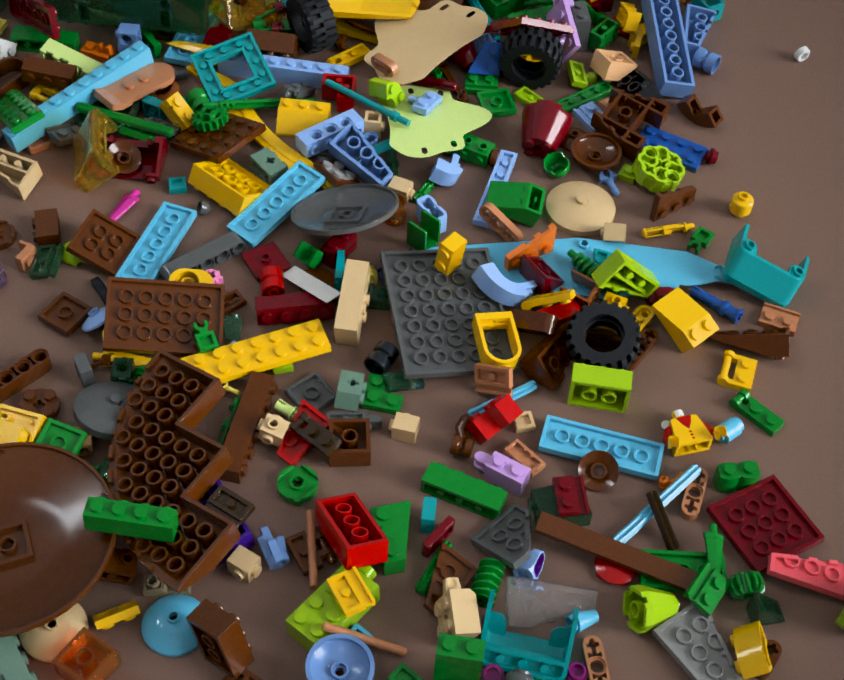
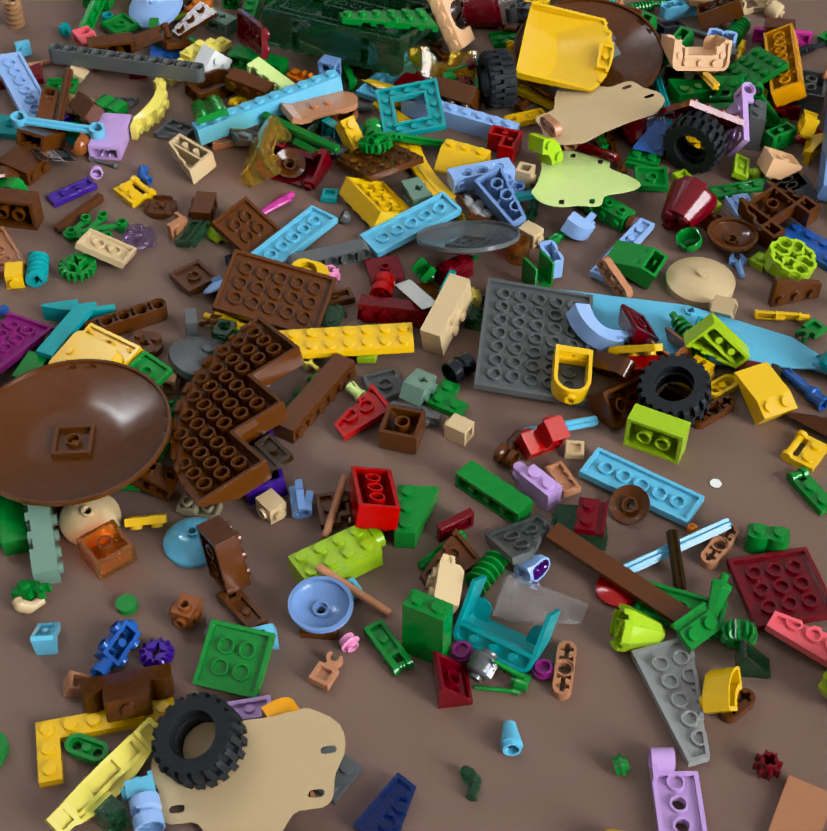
camera: 20 degrees right, 5 degrees down
green brick [82,496,179,543] -> none
green plate [193,320,219,354] -> none
tan brick [256,413,290,447] -> none
green plate [277,465,319,506] -> none
dark grey hinge [280,81,316,98] -> none
dark brown plate [289,411,342,457] -> none
teal bar [325,78,411,126] -> none
yellow plate [326,566,376,619] -> none
clear green tile [382,371,425,393] -> none
light blue plate [408,91,442,116] -> none
teal piece [420,496,437,534] -> none
yellow brick [434,231,467,276] -> none
nougat plate [474,362,513,396] -> none
orange wing [504,222,557,271] -> none
medium azure cone [565,609,599,634] -> none
yellow torso [662,409,727,457] -> none
medium azure brick [717,417,744,444] -> none

